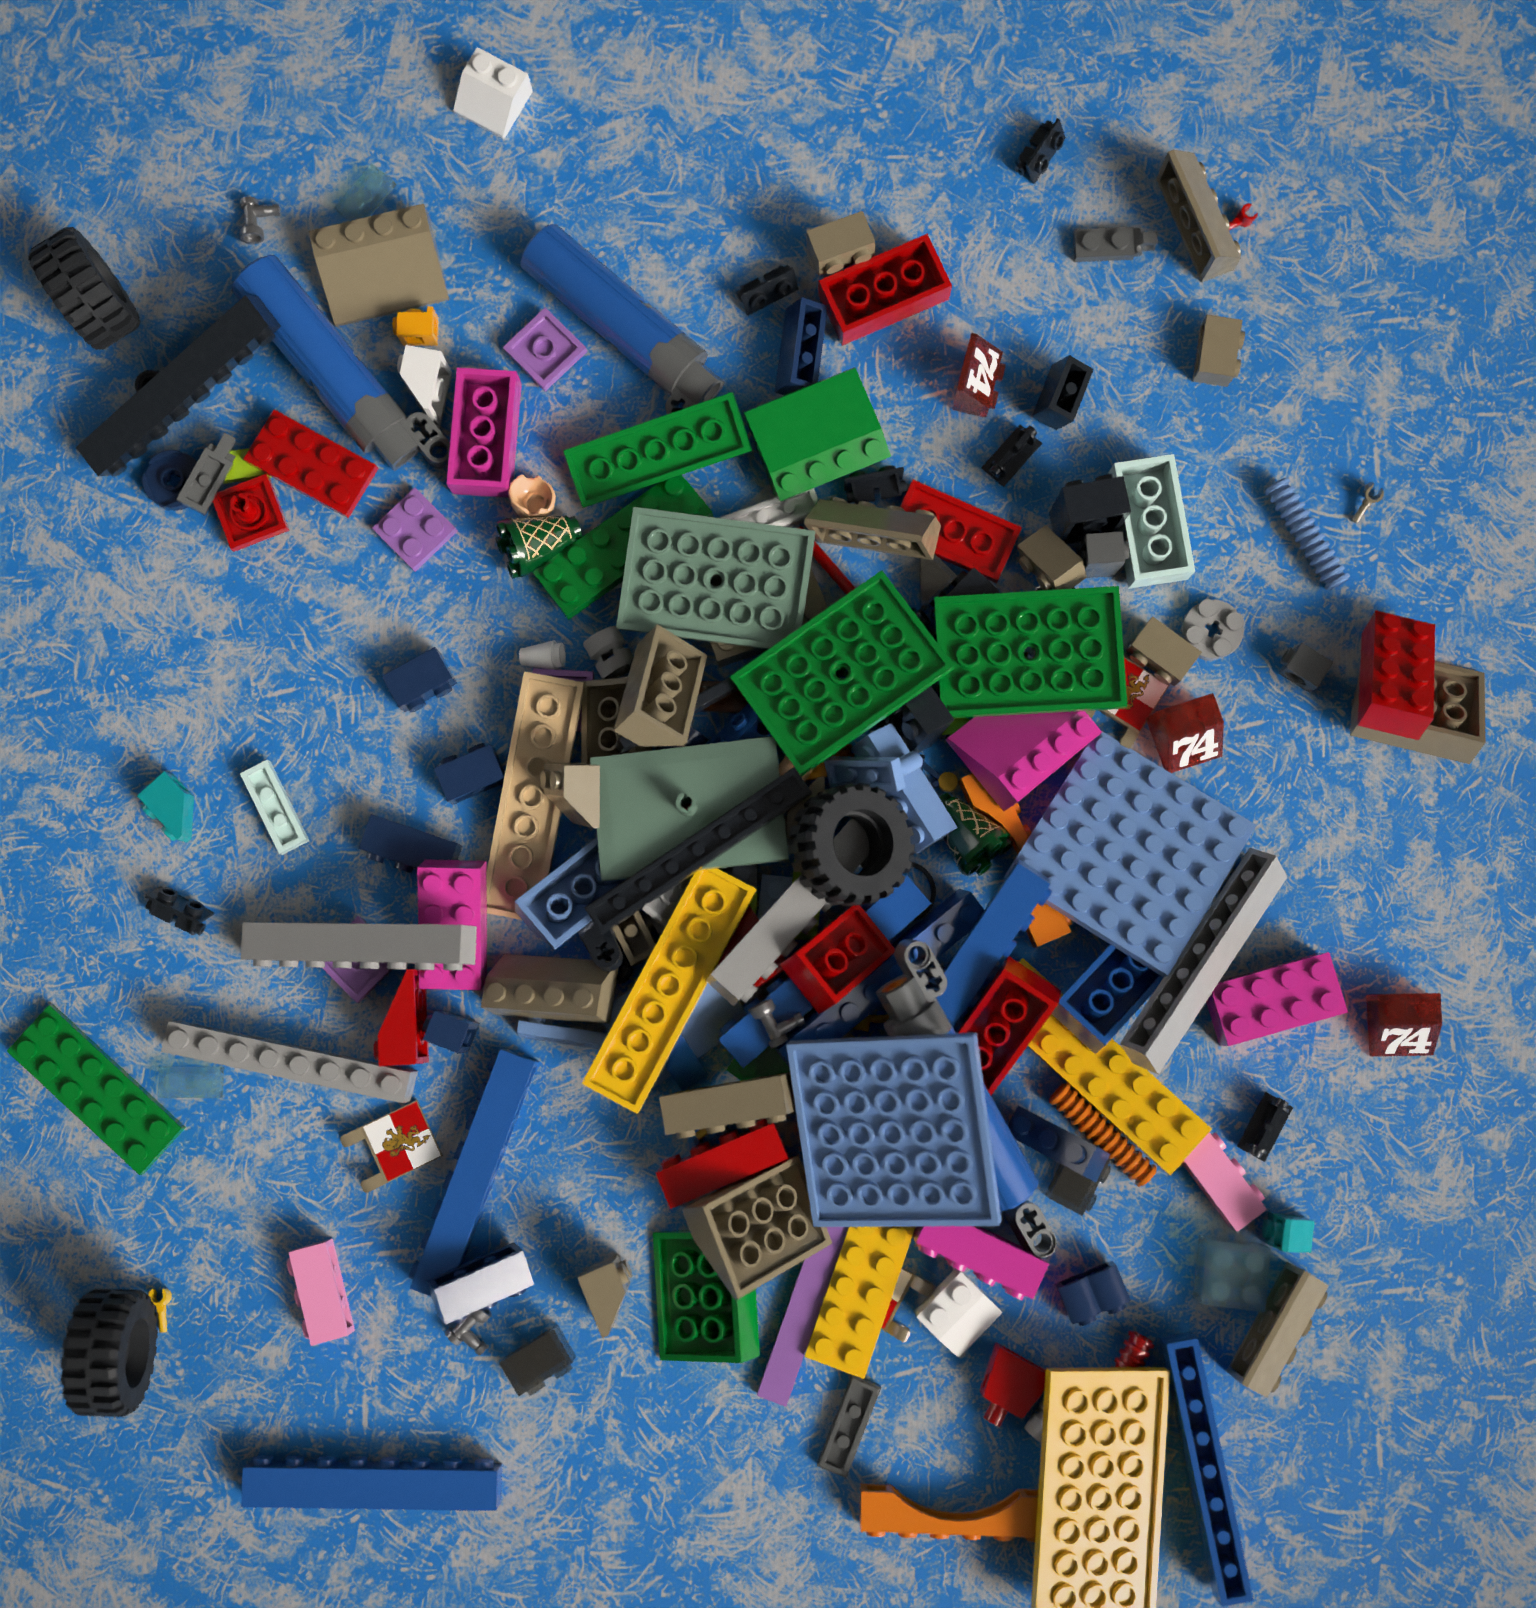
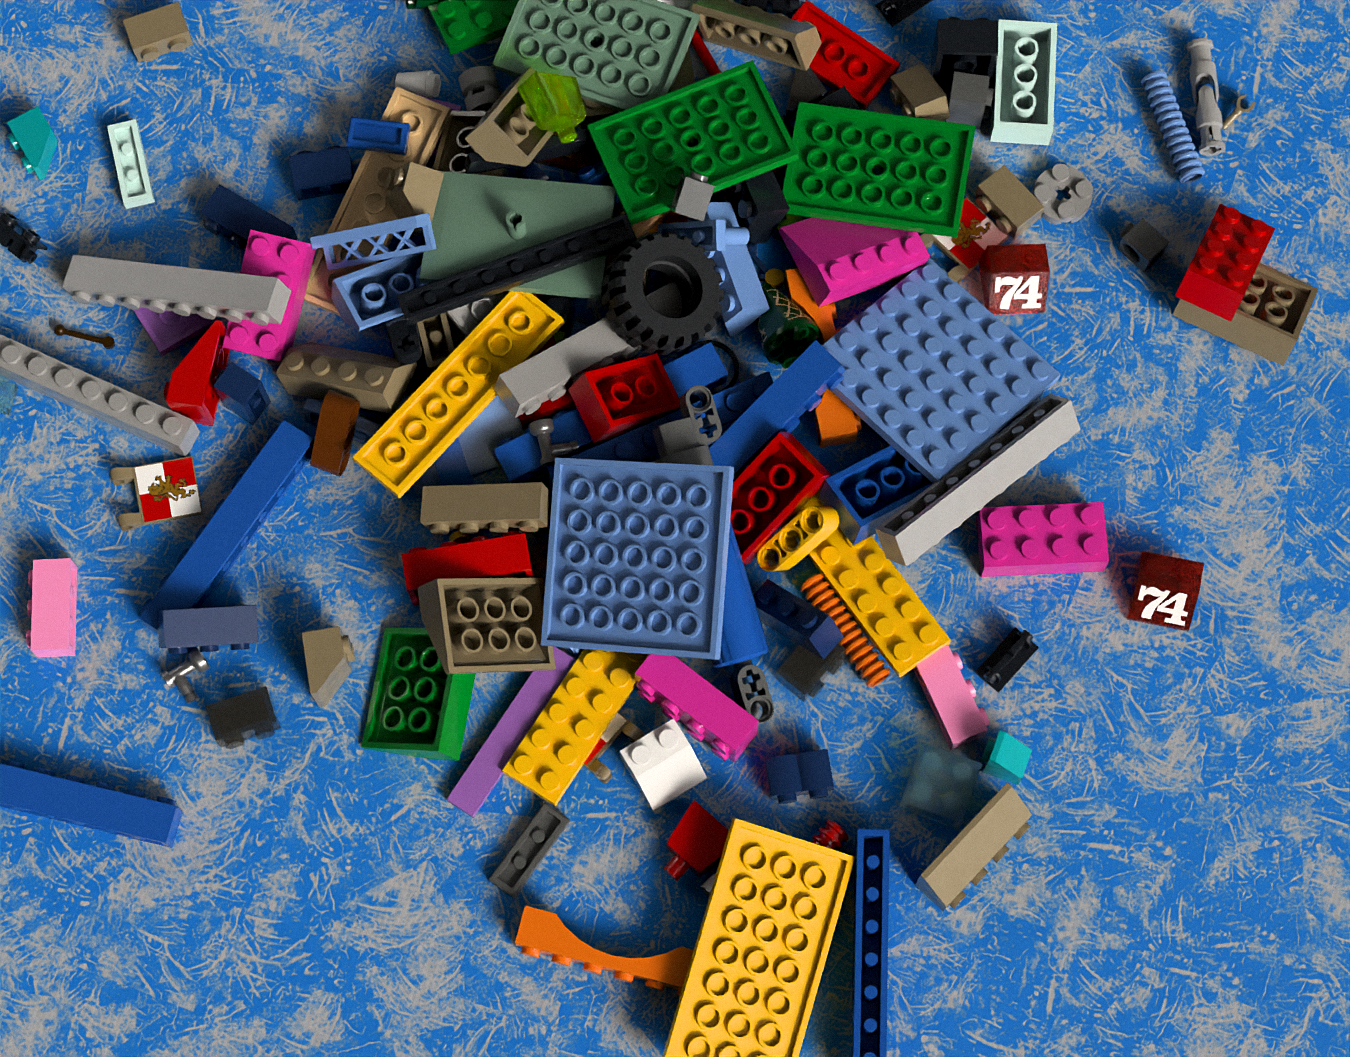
camera: 10 degrees right, 10 degrees down
dark blue brick [382,647,457,712] -> none
none -> dark brown hinge [54,324,115,349]
none -> dark tan brick [123,2,194,63]
none -> medium blue fence [310,213,437,271]
none -> reddish brown beam [310,390,360,477]
none -> blue tile [346,117,410,155]
none -> clear neon green torso [517,71,586,143]
none -> brick [670,171,715,221]
none -> yellow beam [757,506,839,572]
none -> light grey piece [1186,38,1226,156]

